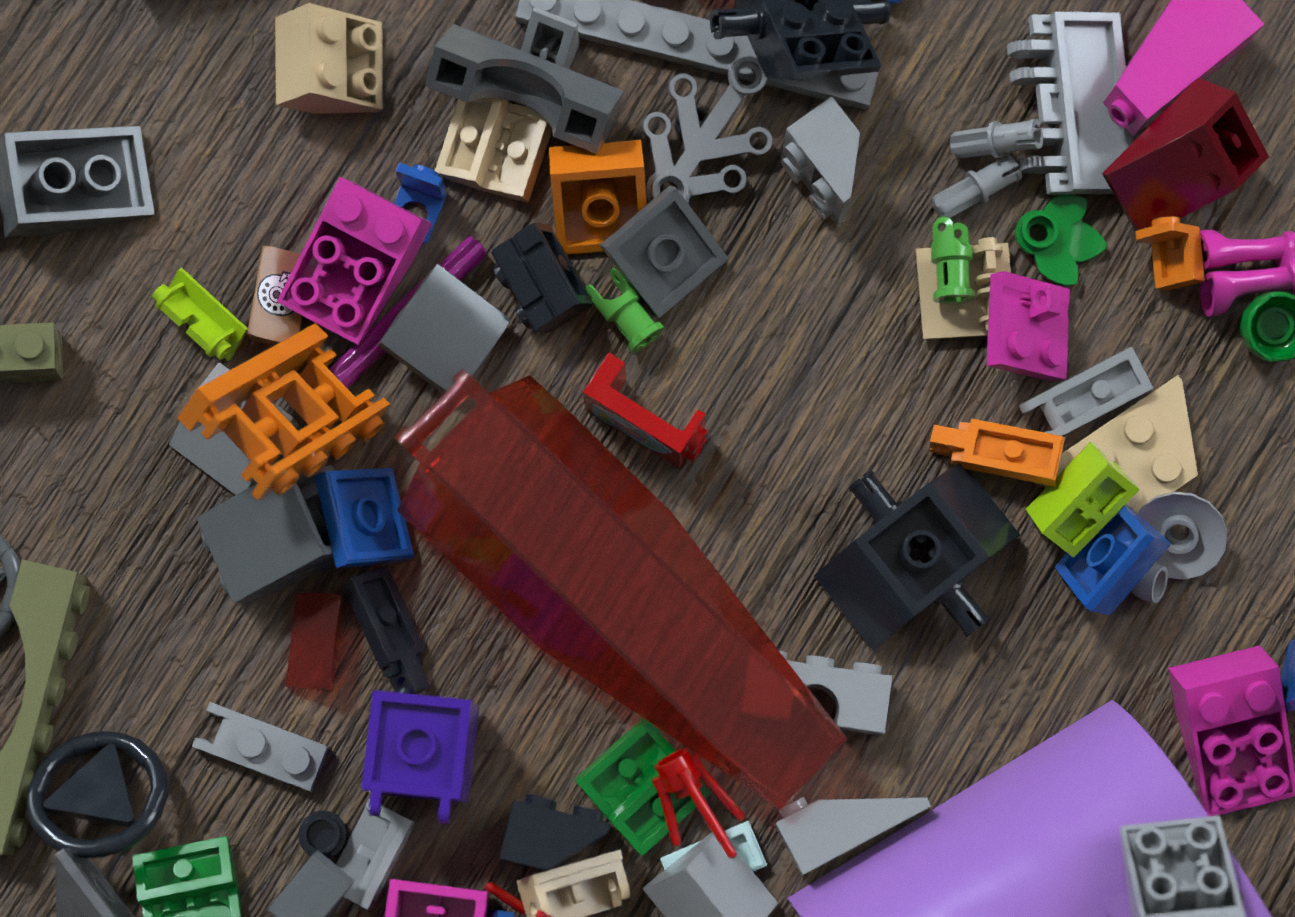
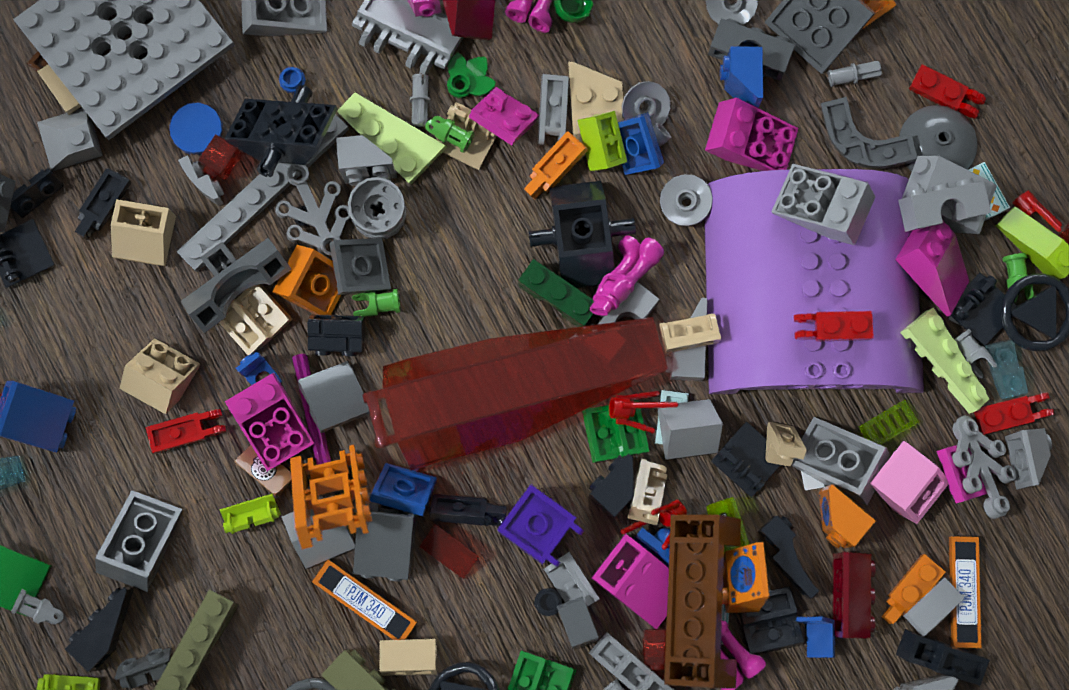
camera: 60 degrees left, 0 degrees up
light grey hinge [192,702,330,792] -> none
red panel [583,353,709,469] -> none
light grey axle [950,119,1044,158] -> none
orange bracket [1135,217,1205,291] -> none
none -> red hinge [146,409,226,454]
none -> tile [312,559,418,640]
none -> yellowish green wing [337,93,447,184]
none -> light grey wheel [348,177,406,239]
none -> tan hinge [380,639,437,676]
none -> dark green arch [518,259,595,331]
none -> dark pink piece [590,235,664,316]
none -> tan hinge [659,313,721,354]
none -> light grey dish [660,174,713,226]

